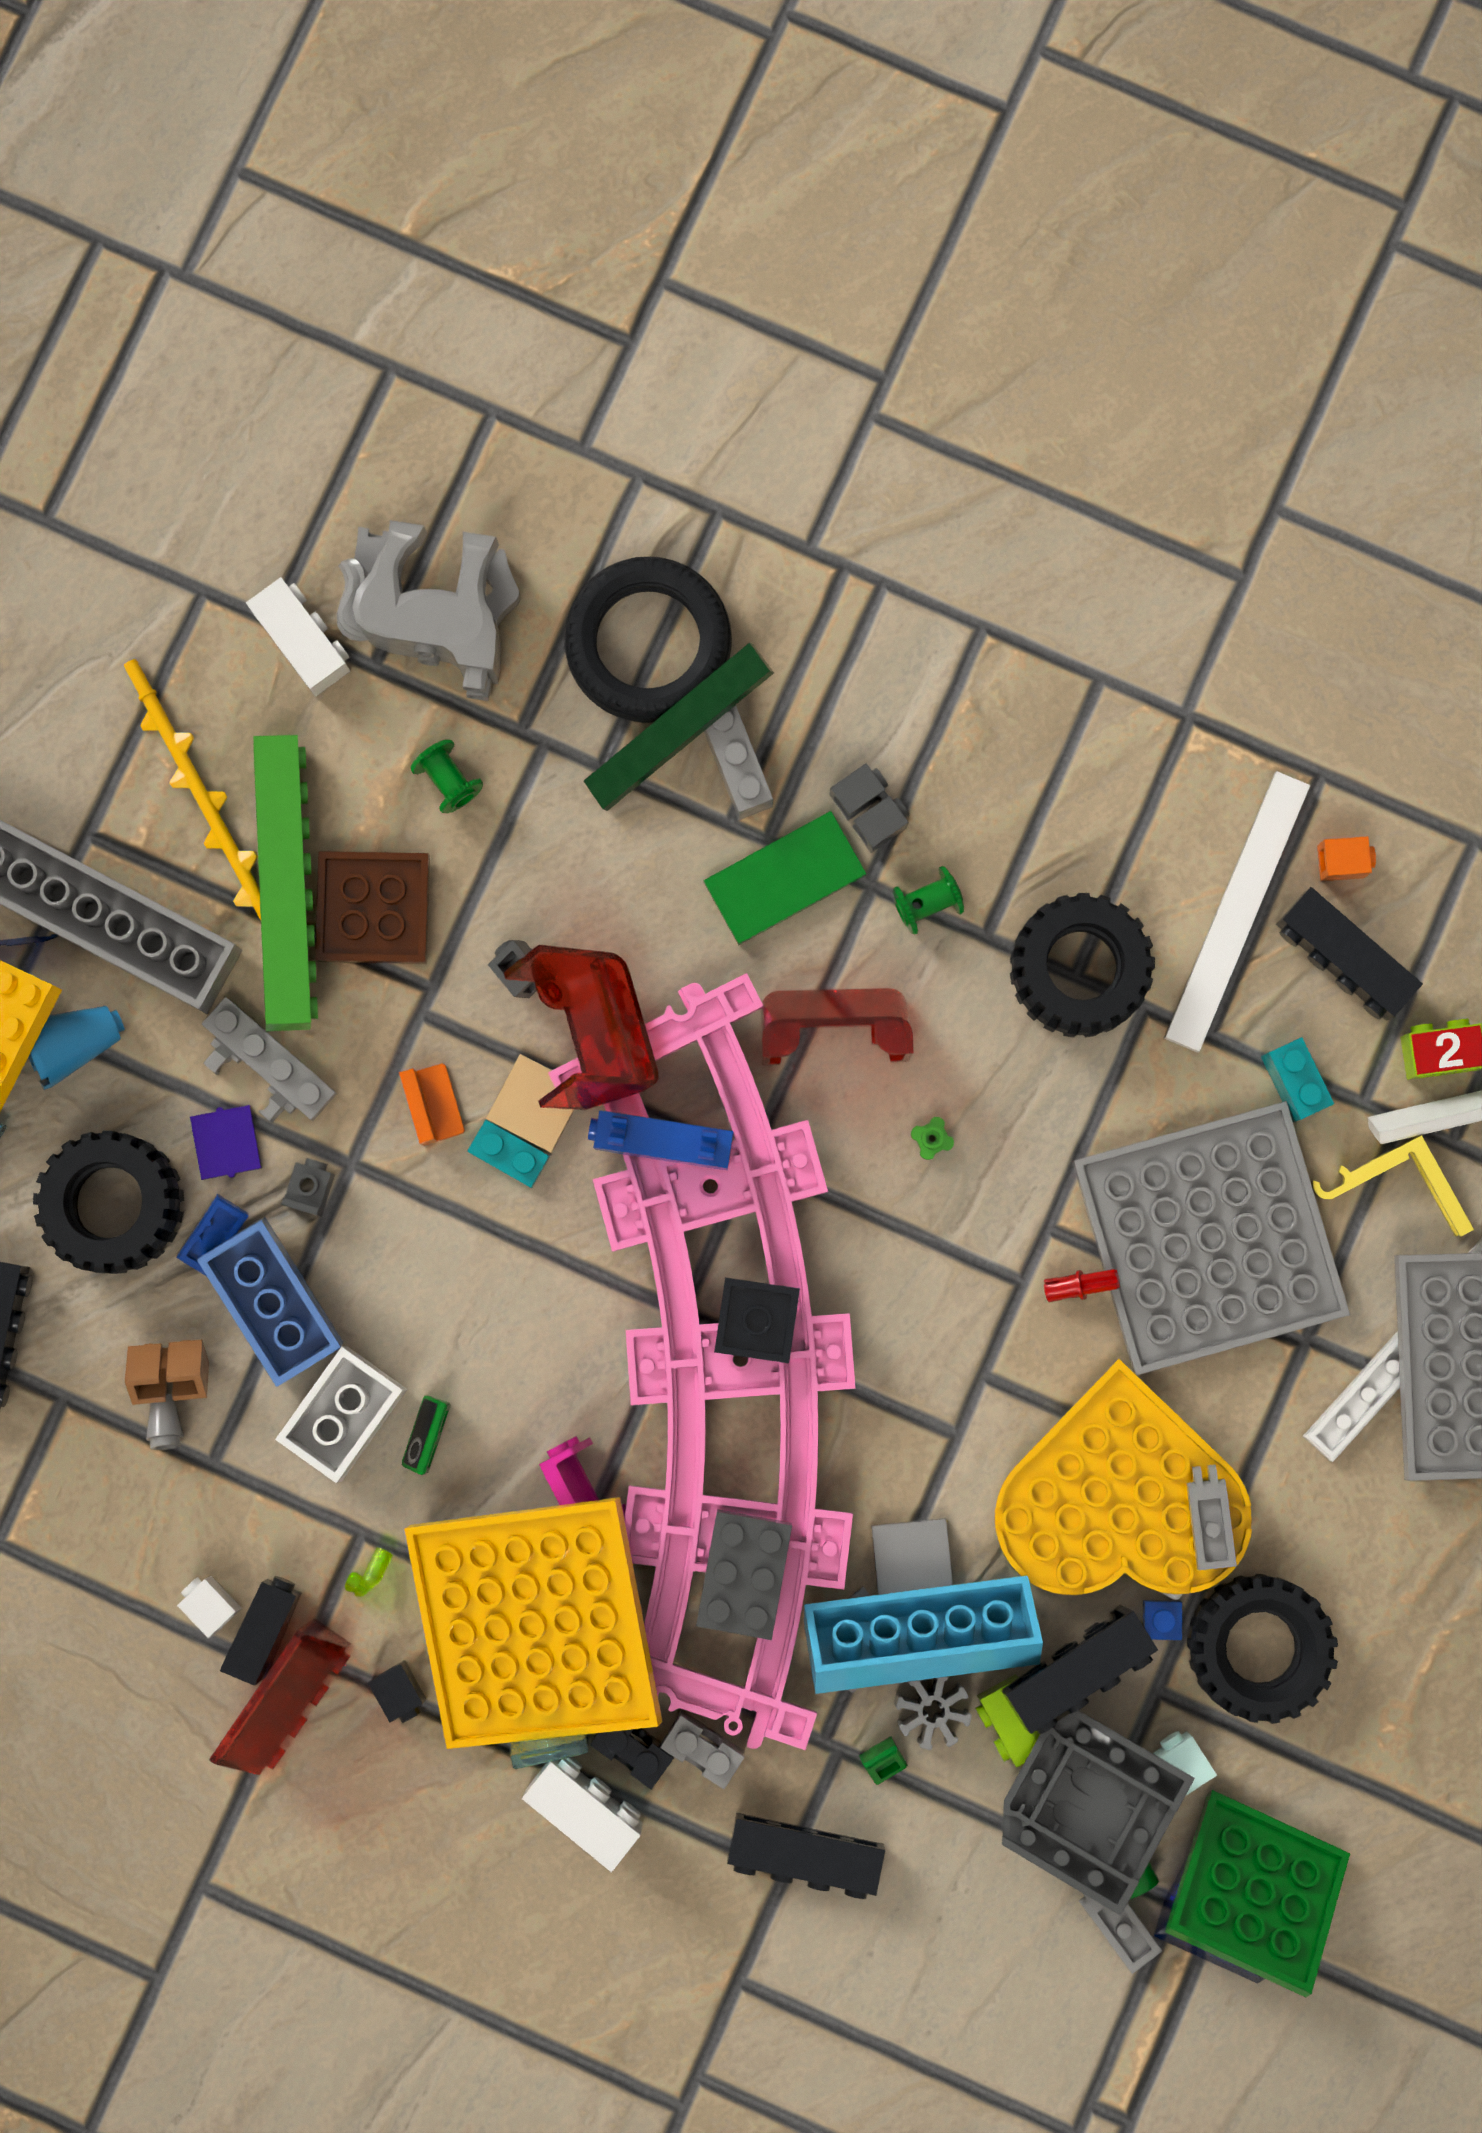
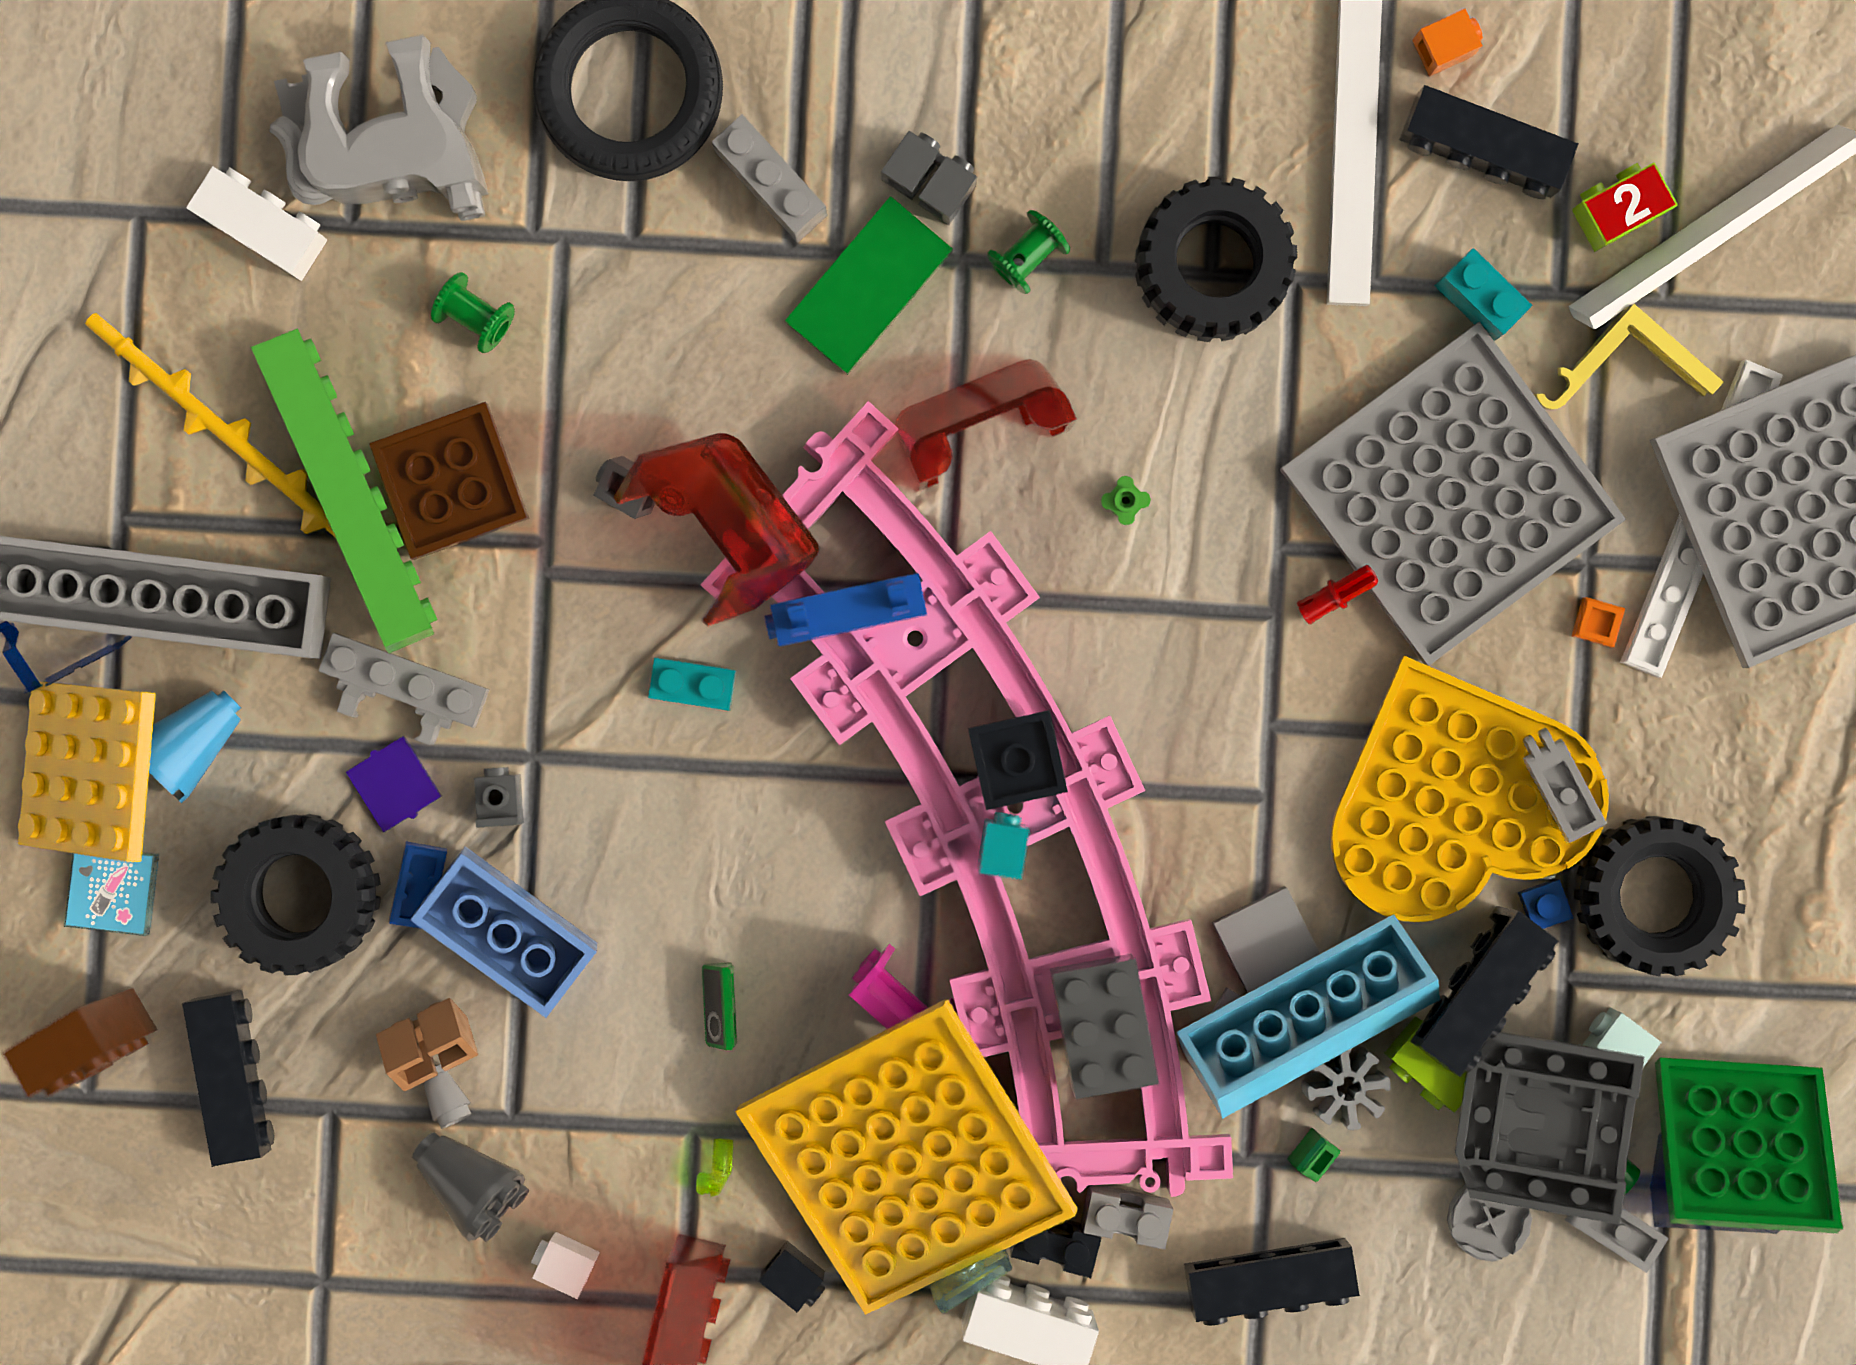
camera: 20 degrees left, 5 degrees up
black slope [220,1576,302,1686] -> none
white brick [275,1346,408,1483] -> none
orange panel [399,1063,465,1146] -> none
tan tile [486,1054,580,1153] -> none
dark green tile [583,642,774,811] -> none
none -> dark grey cone [412,1132,529,1242]
none -> teal brick [977,812,1030,880]
none -> light grey tile [1447,1184,1532,1262]
none -> orange tile [1571,597,1625,648]

